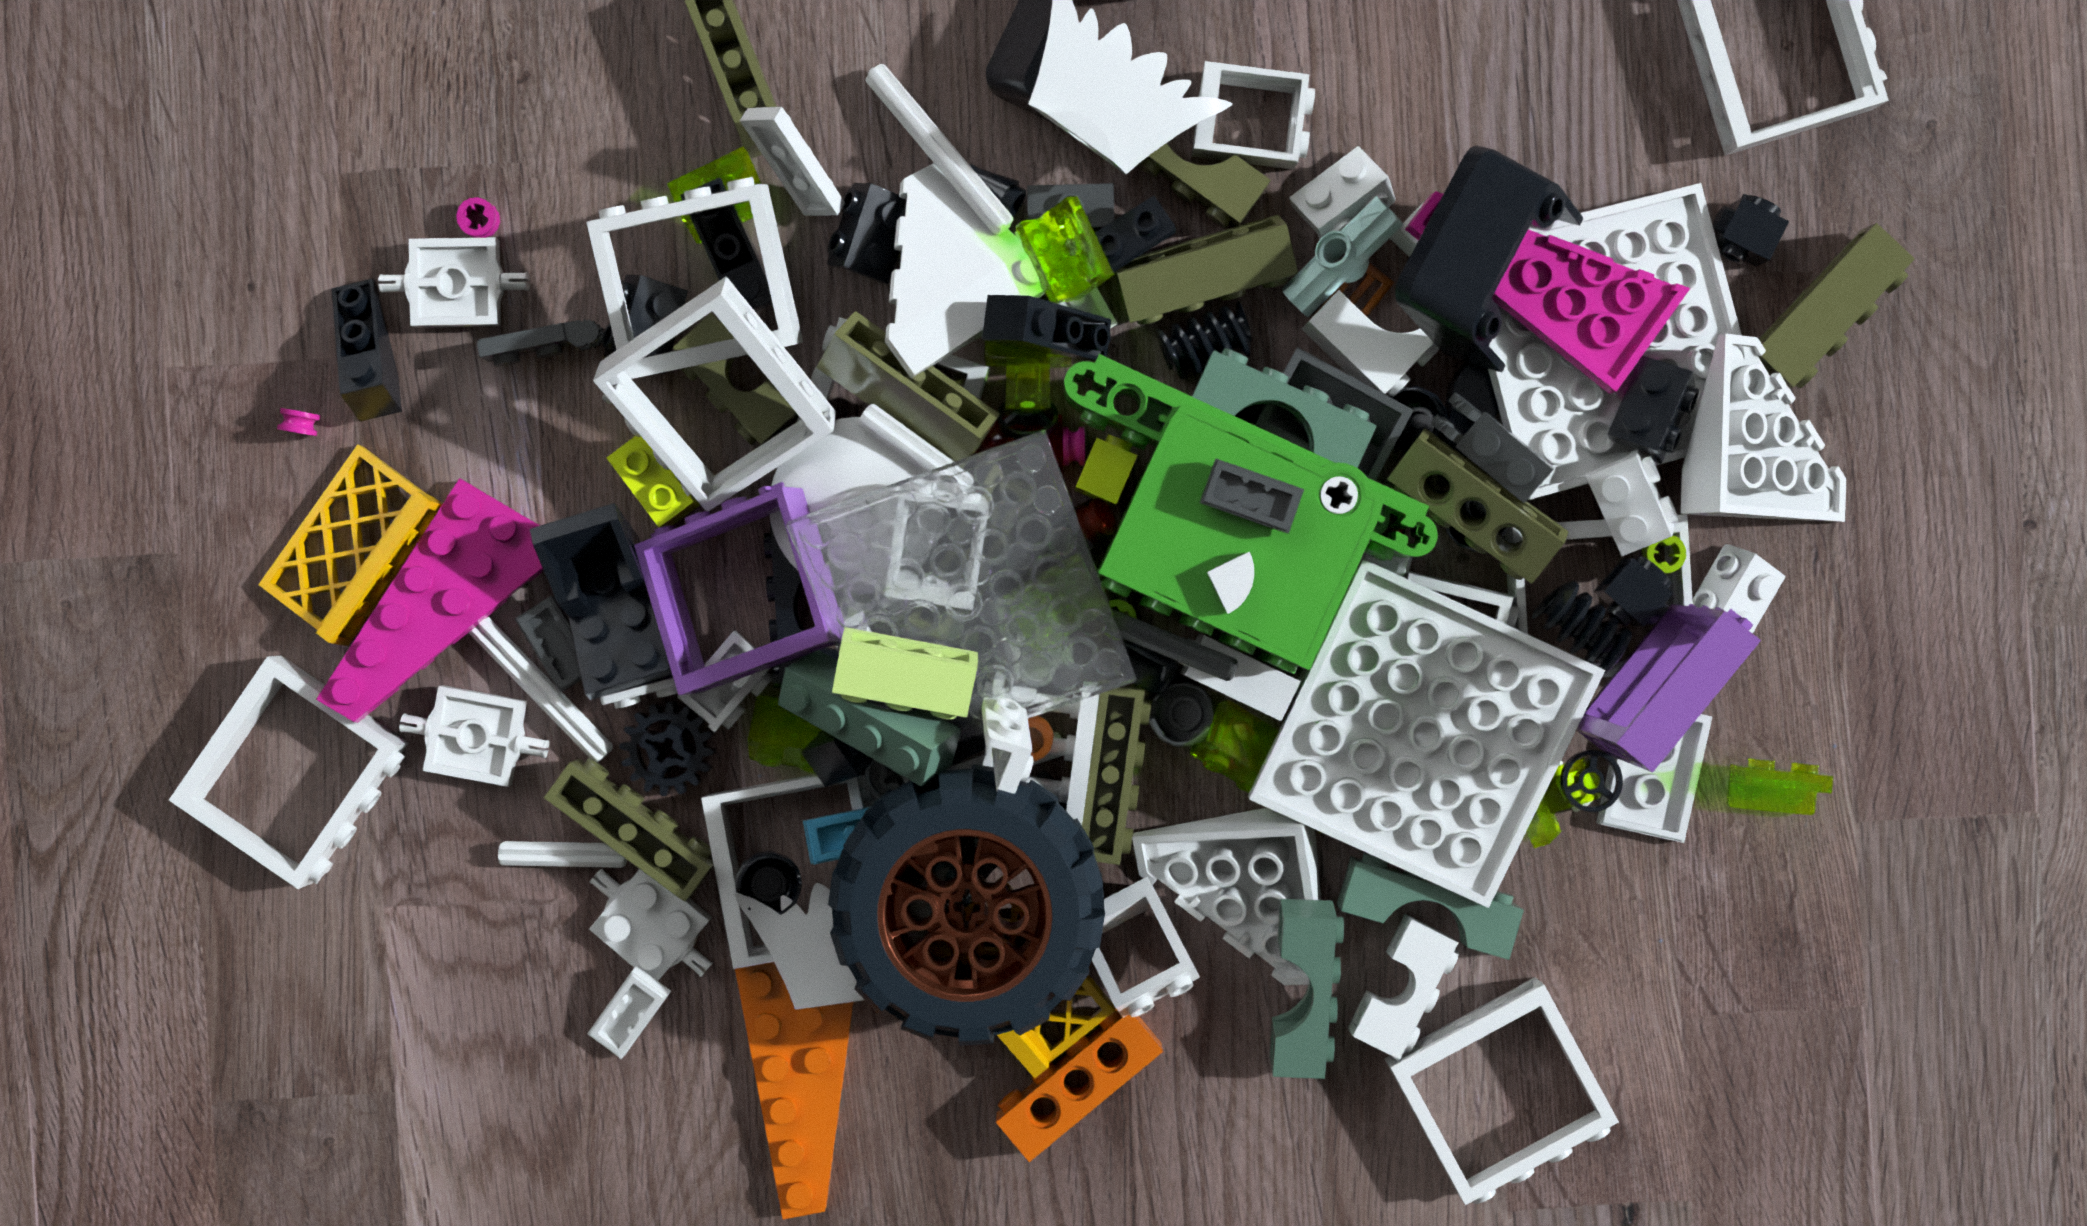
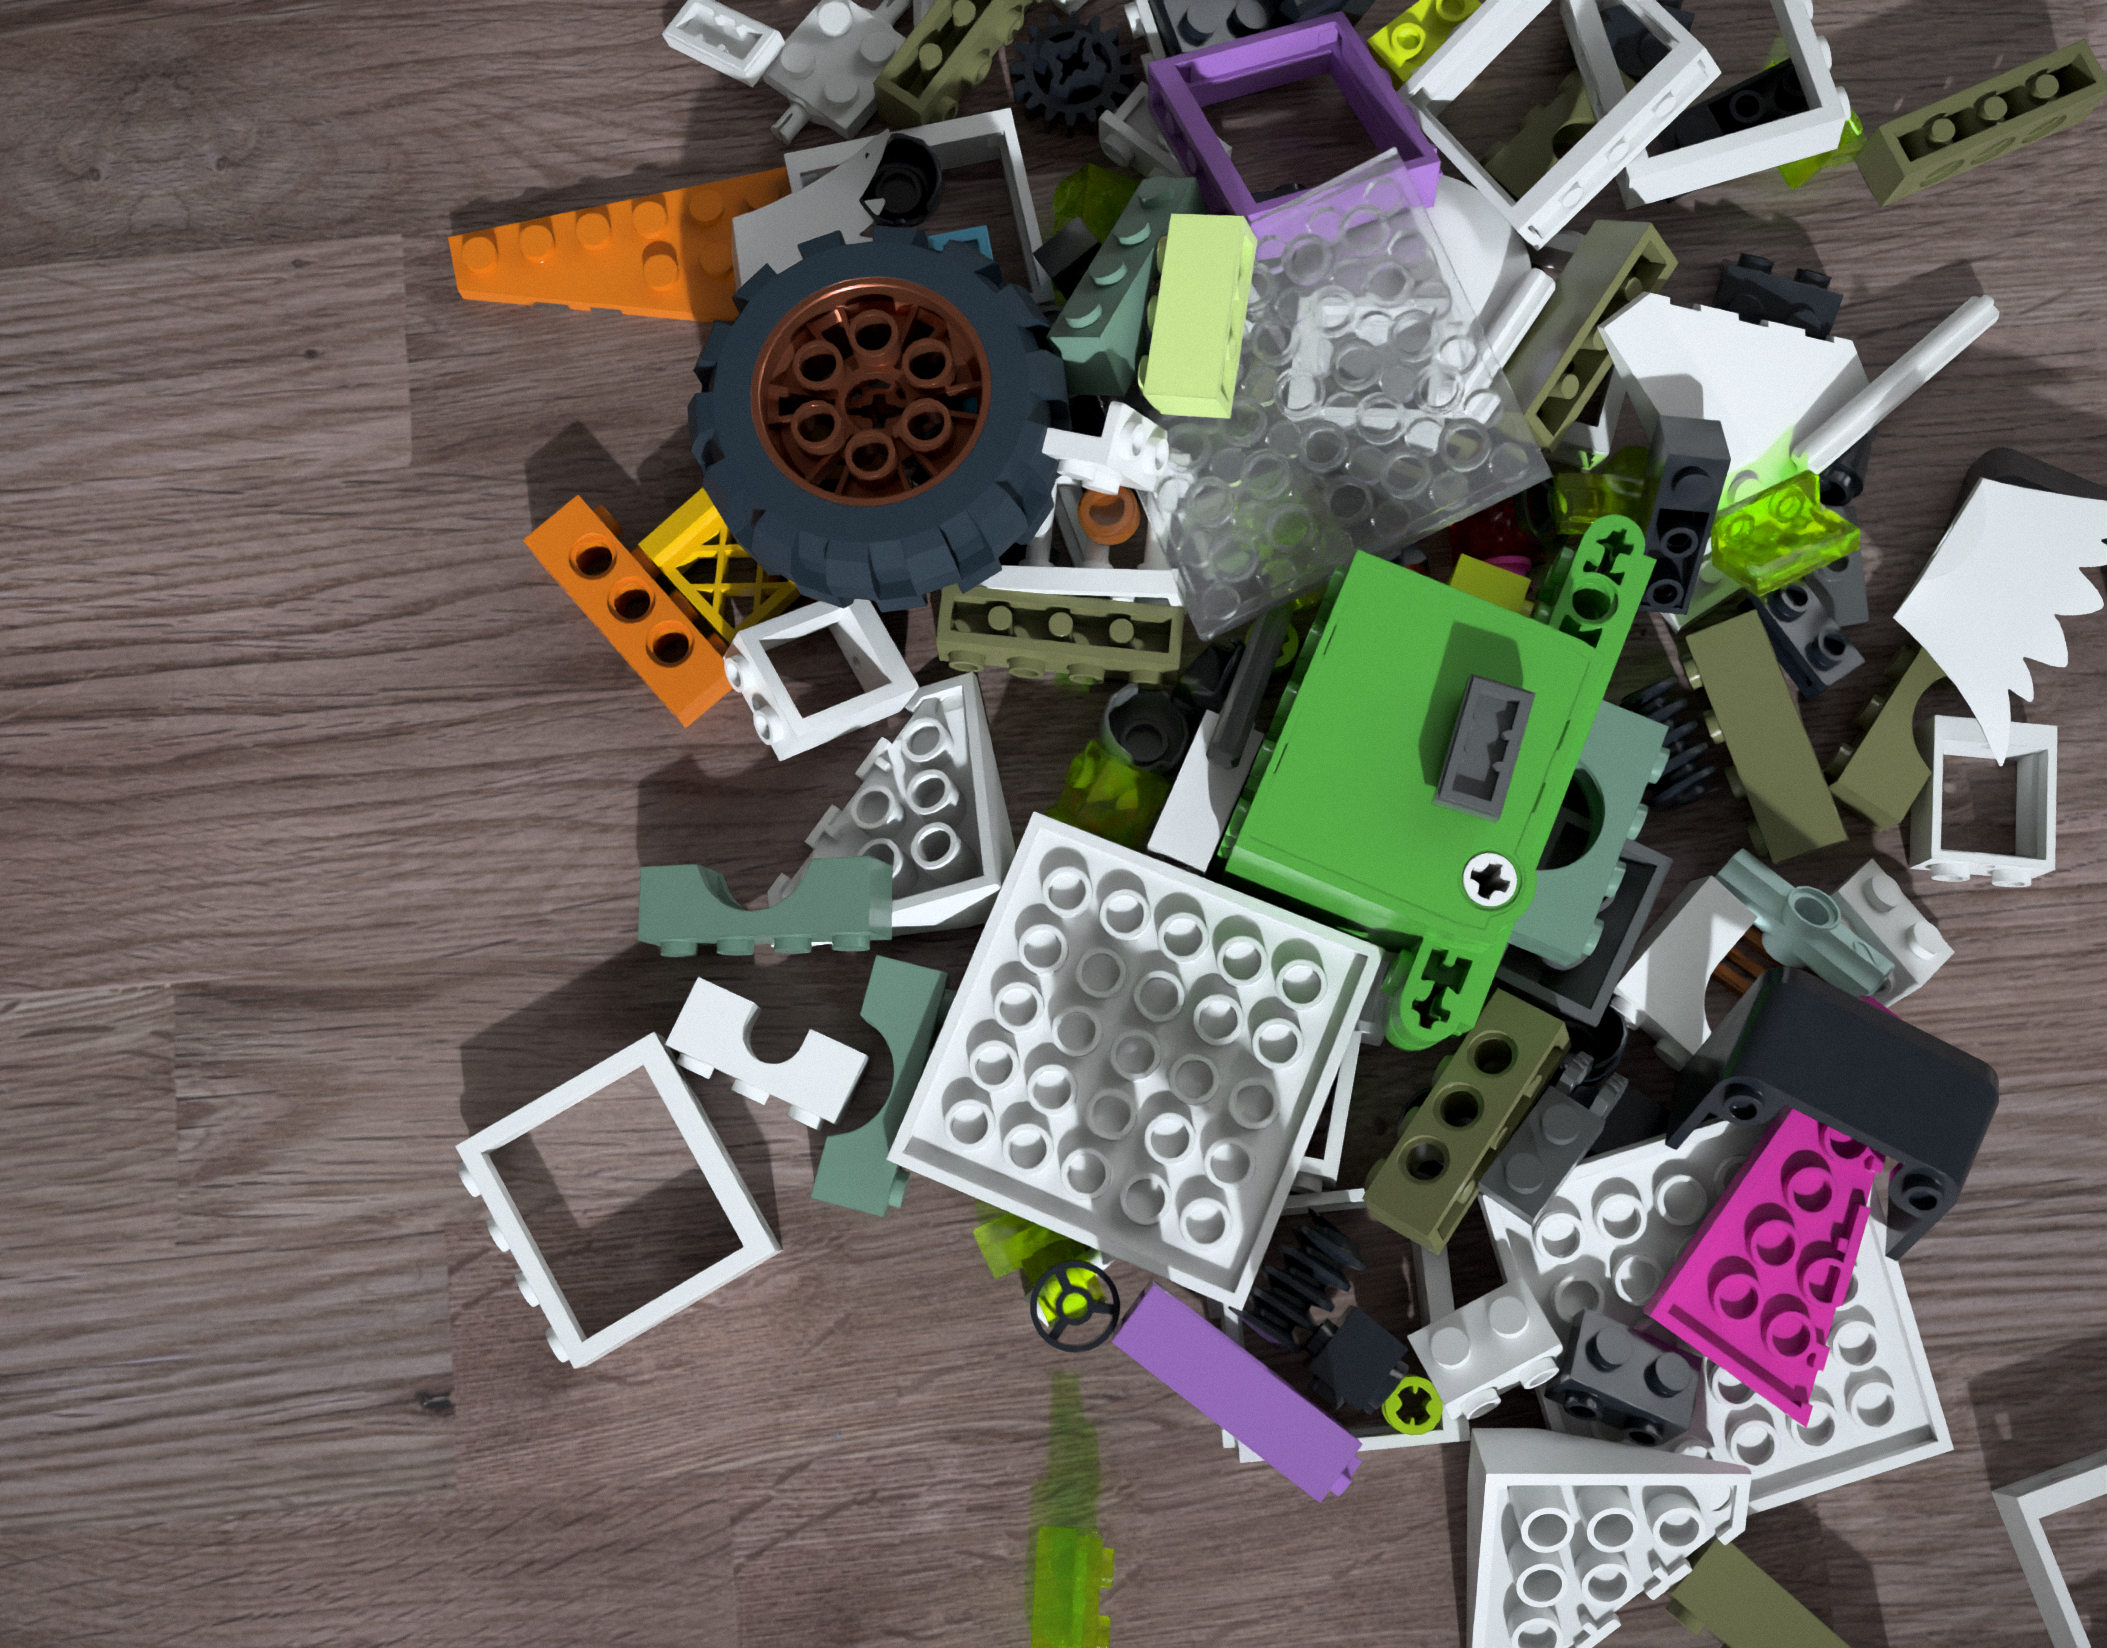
camera: 90 degrees right, 10 degrees down
white plate [740,107,845,216] -> none
white tile [1207,552,1254,614] -> none
white tile [1596,714,1712,843] -> none
white bracket [1693,544,1786,633] -> none
black brick [1712,194,1789,267] -> none

